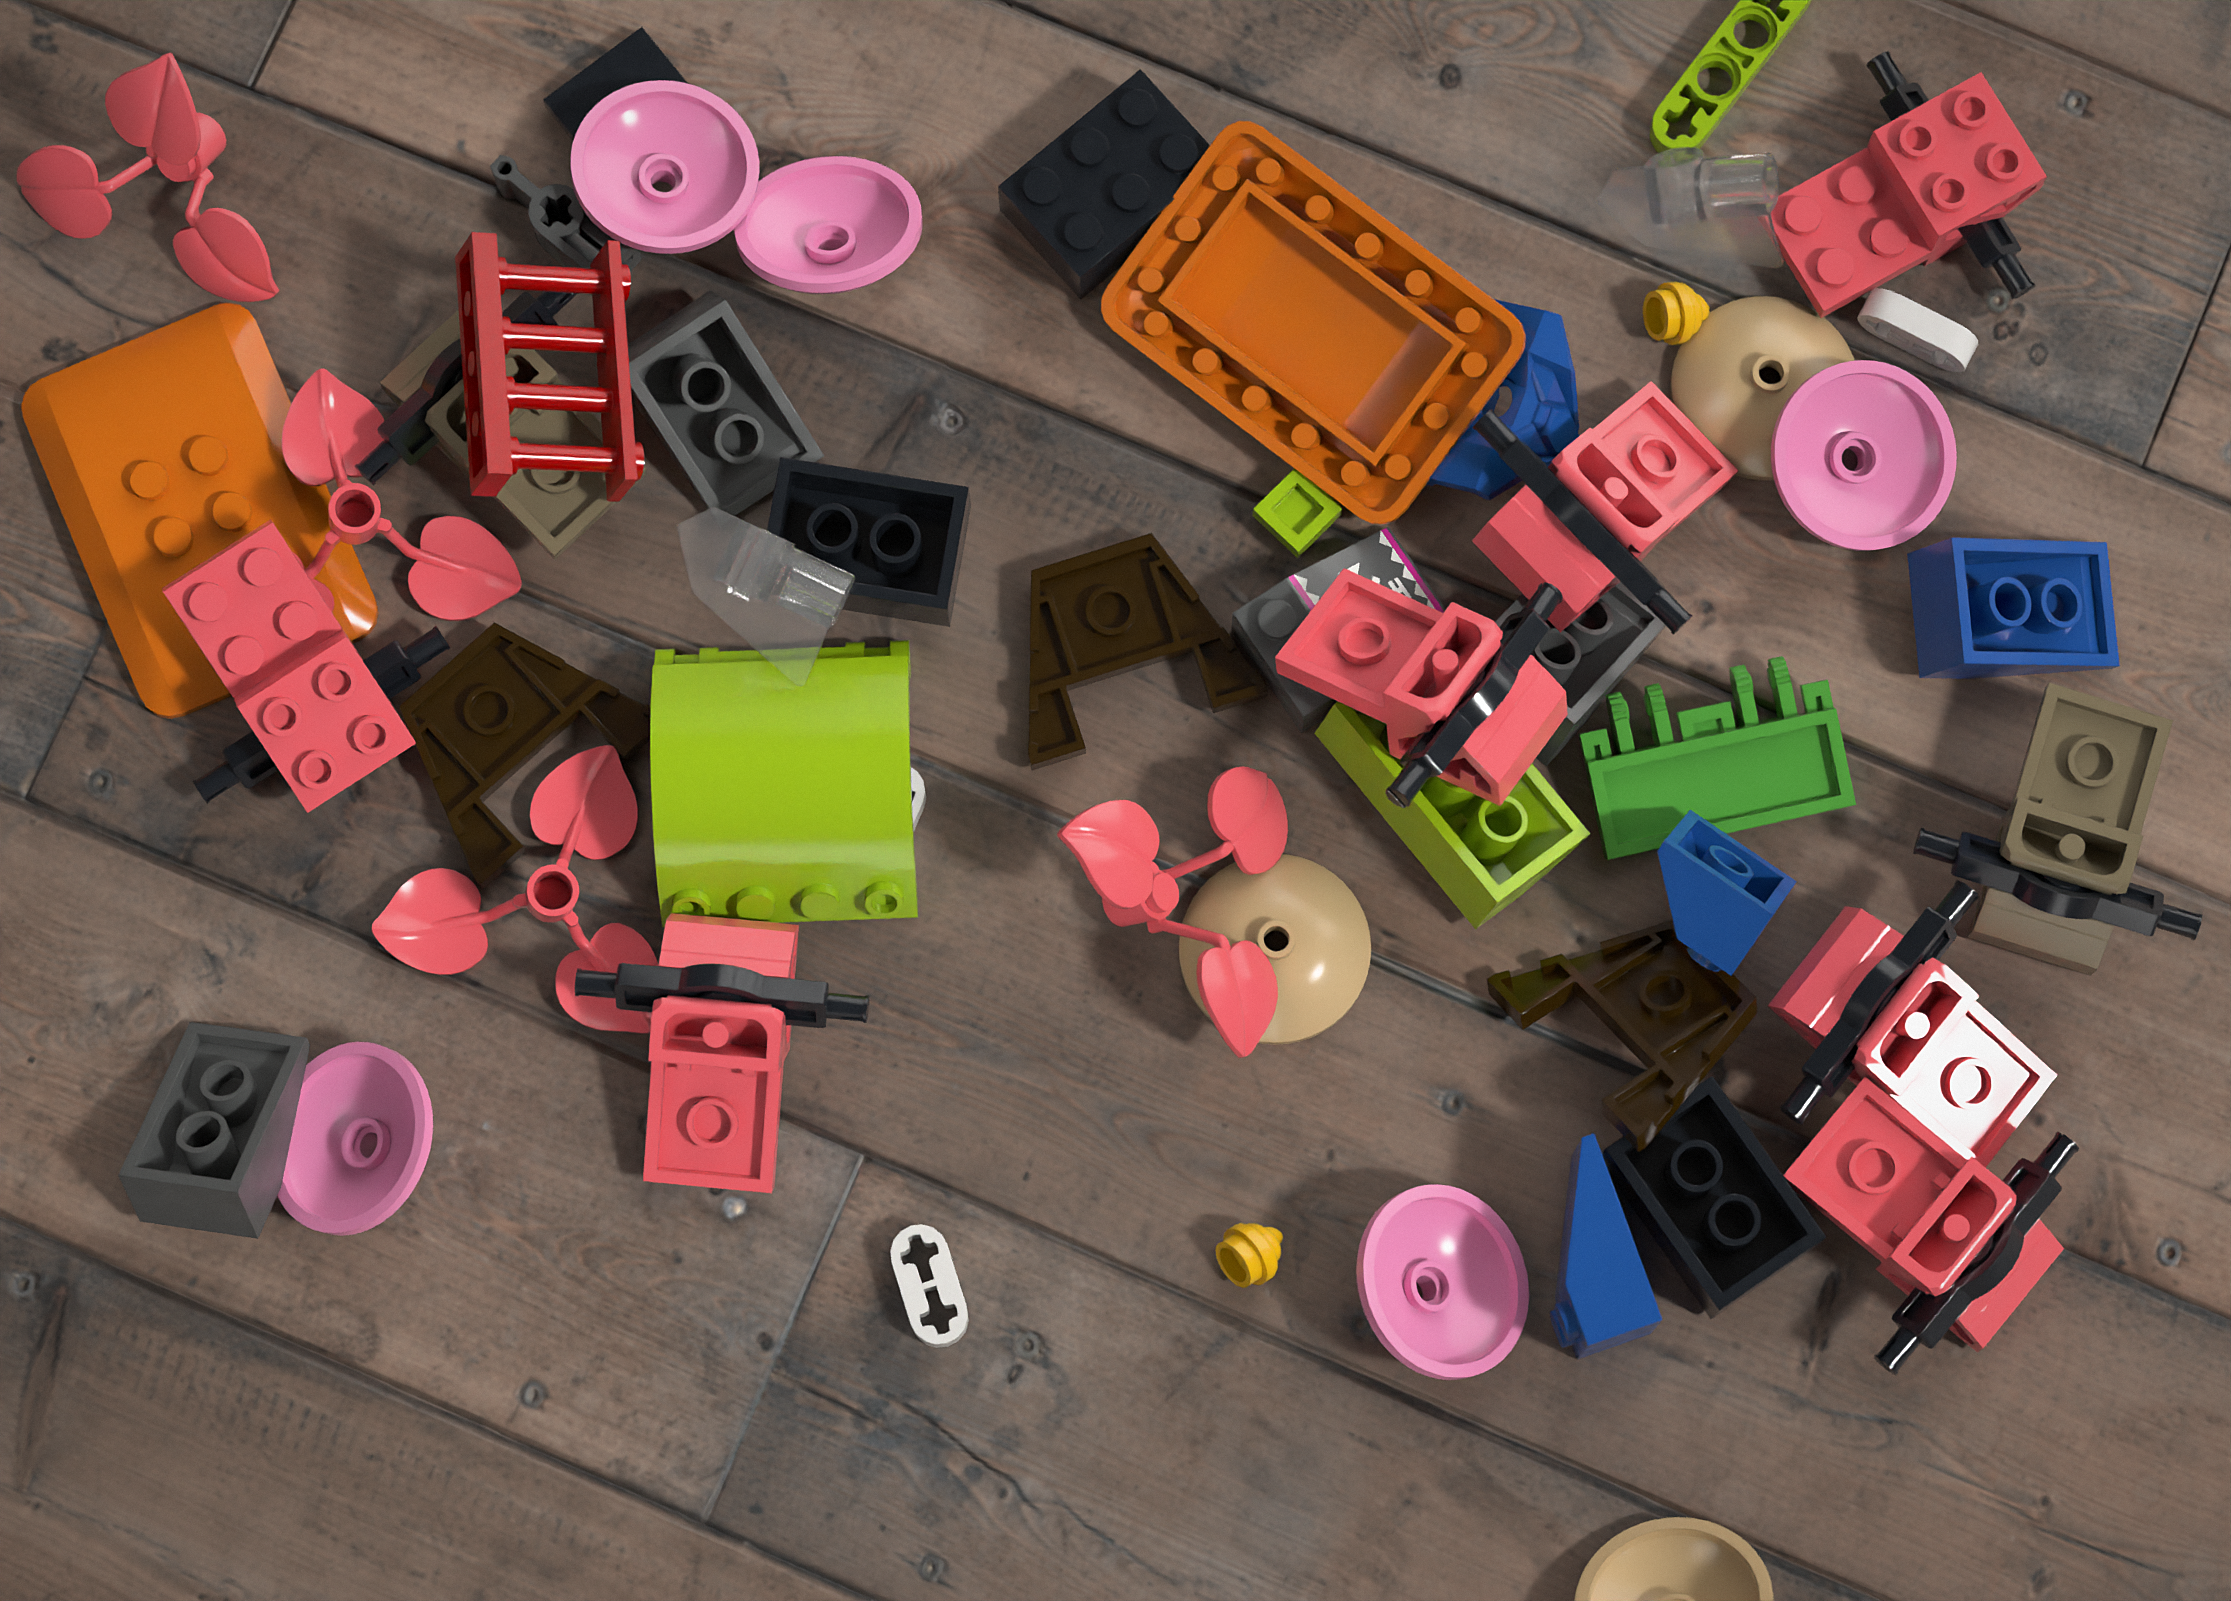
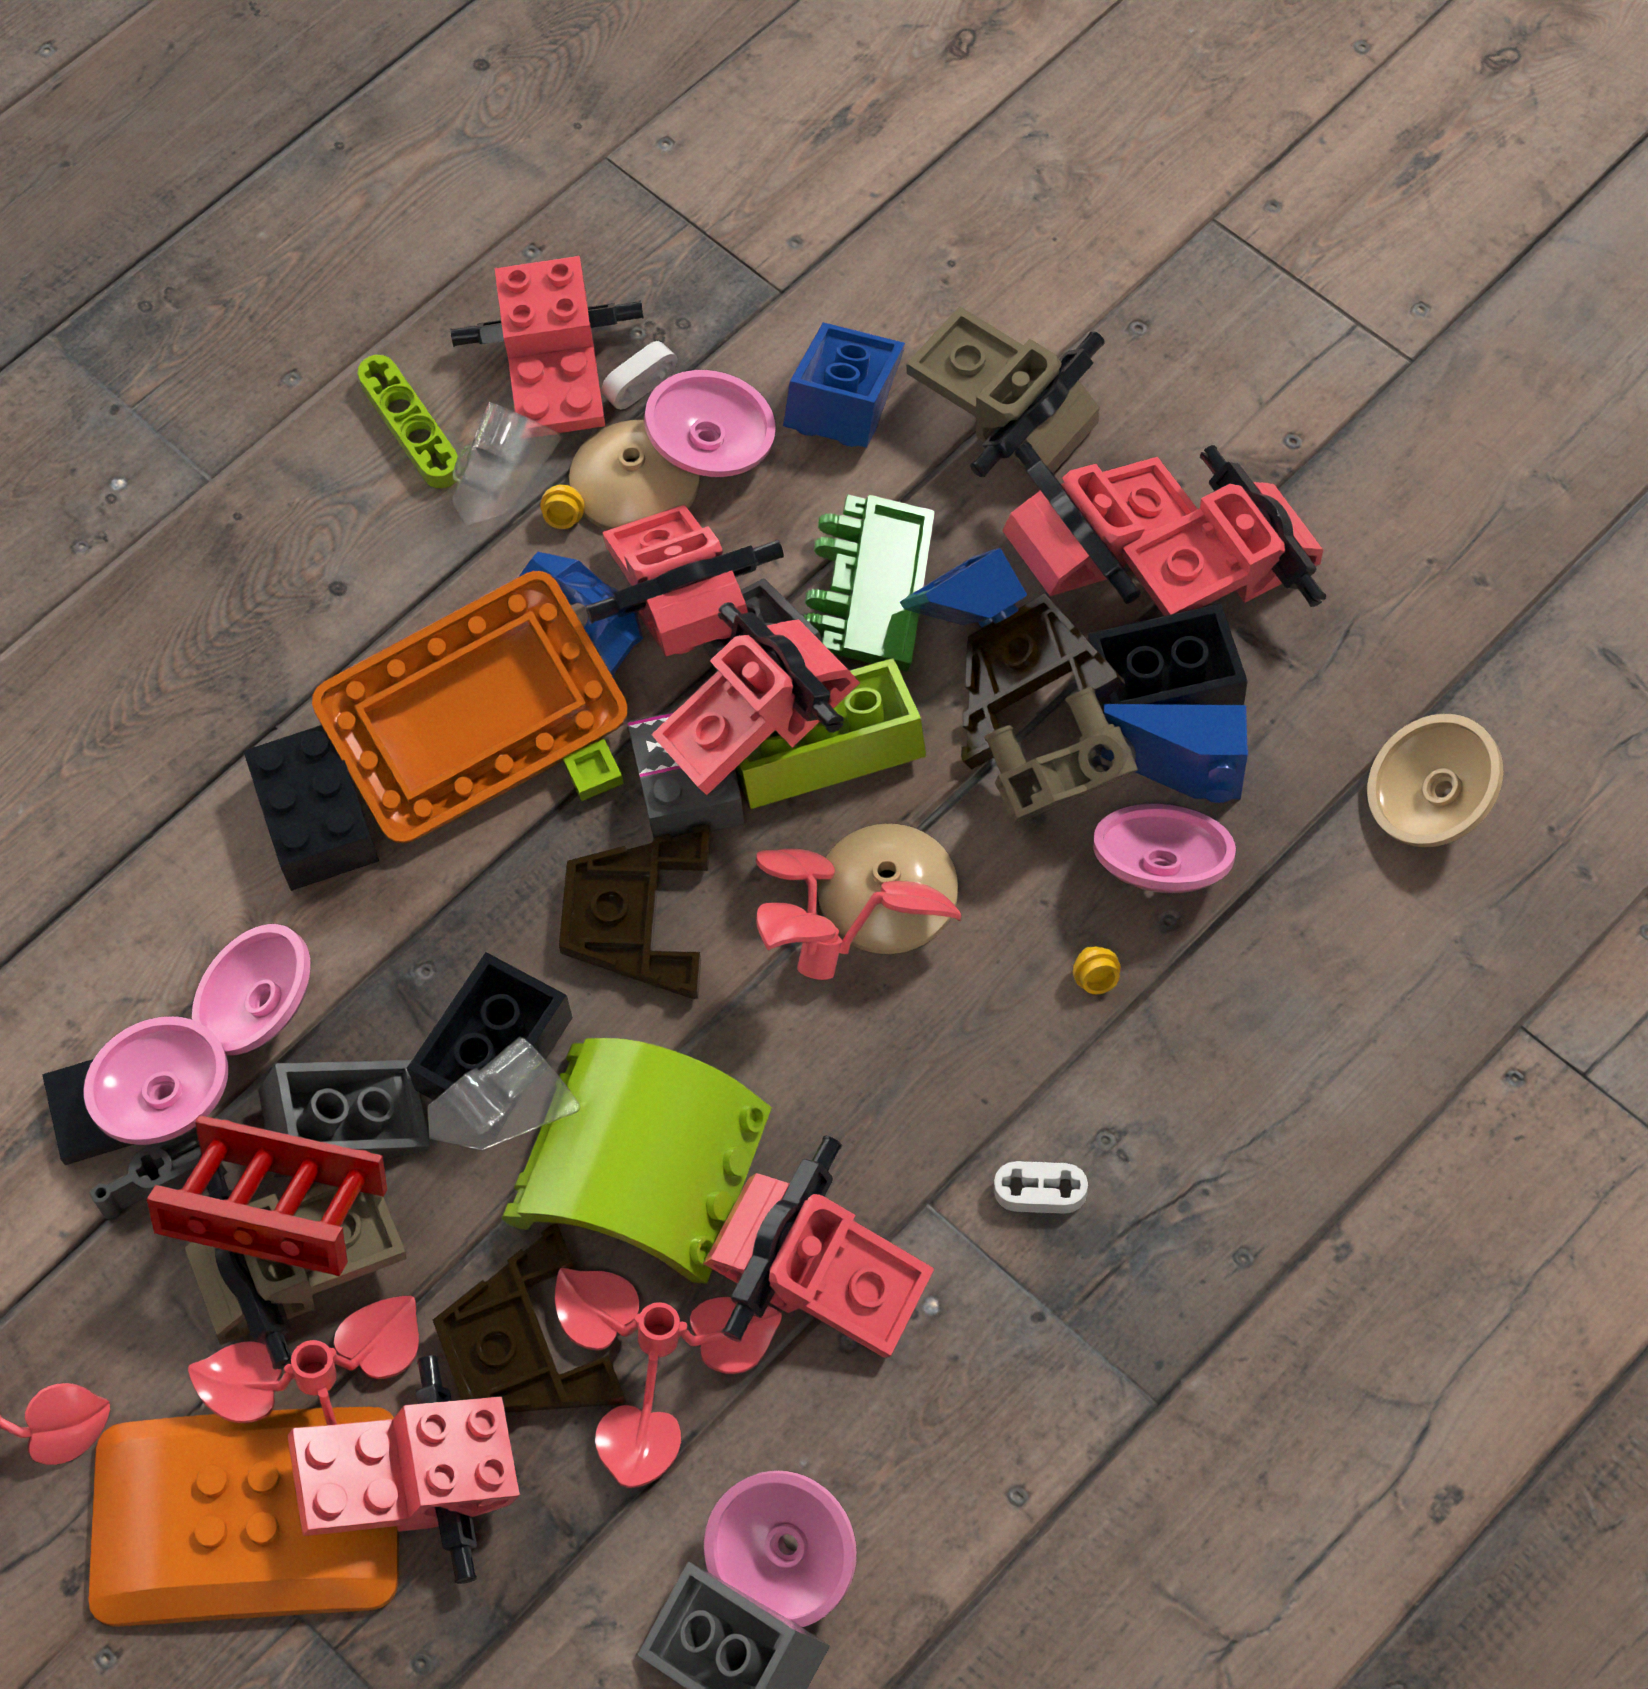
camera: 65 degrees left, 15 degrees down
none -> dark tan piece [984,687,1138,825]

